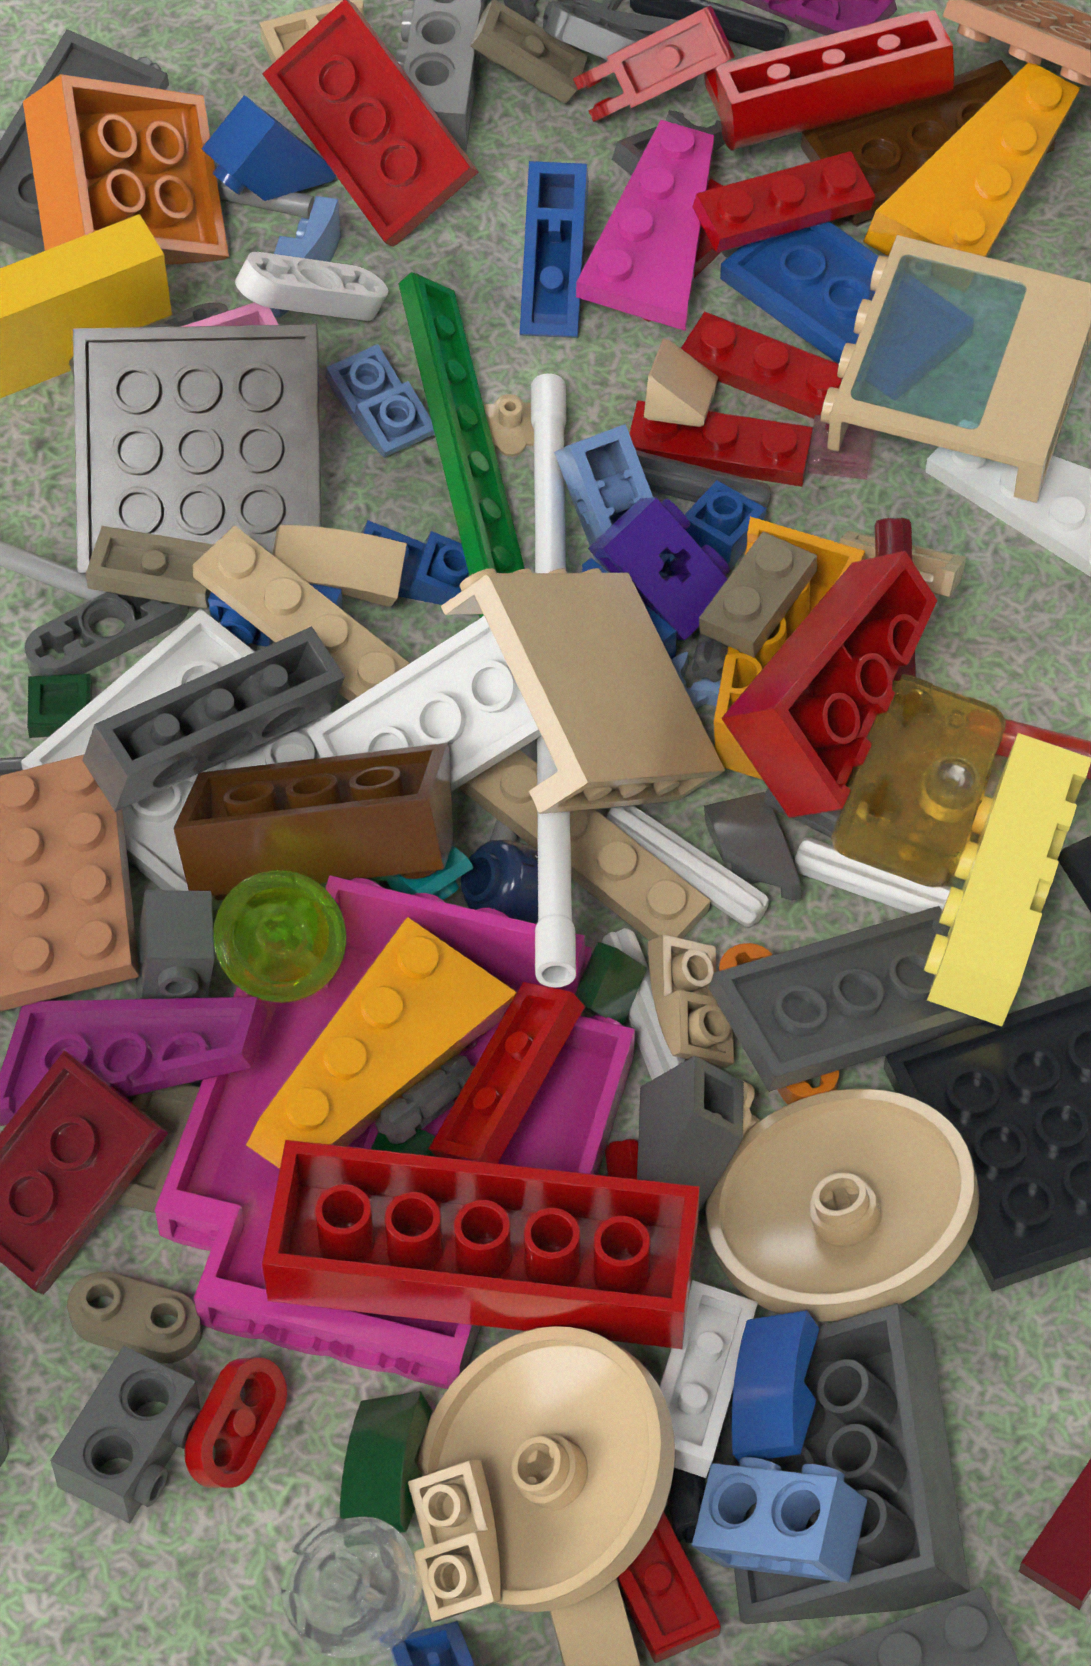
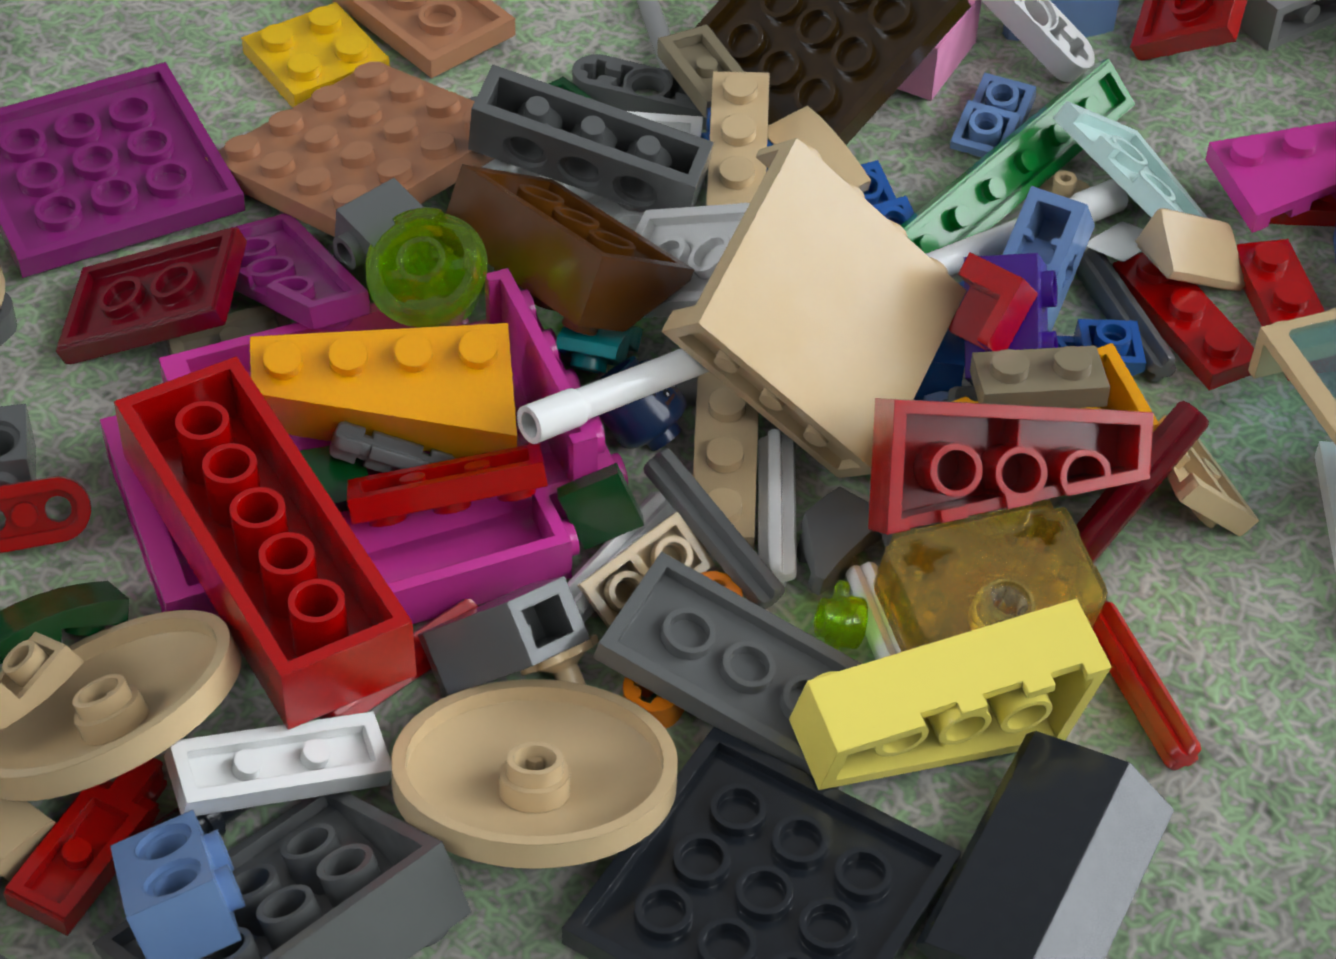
camera: 50 degrees right, 10 degrees down
dark tan plate [67,1272,202,1363] -> none
blue slope [519,161,589,338] -> none
blue slope [732,1310,820,1463] -> none
clear pink tile [808,415,873,480] -> none
none -> dark grey axle [644,449,785,610]
none -> clear neon green plate [814,580,868,650]
none -> red panel [949,252,1038,352]
none -> light aqua wing [1053,101,1208,218]
none -> white sticker [1087,221,1143,261]

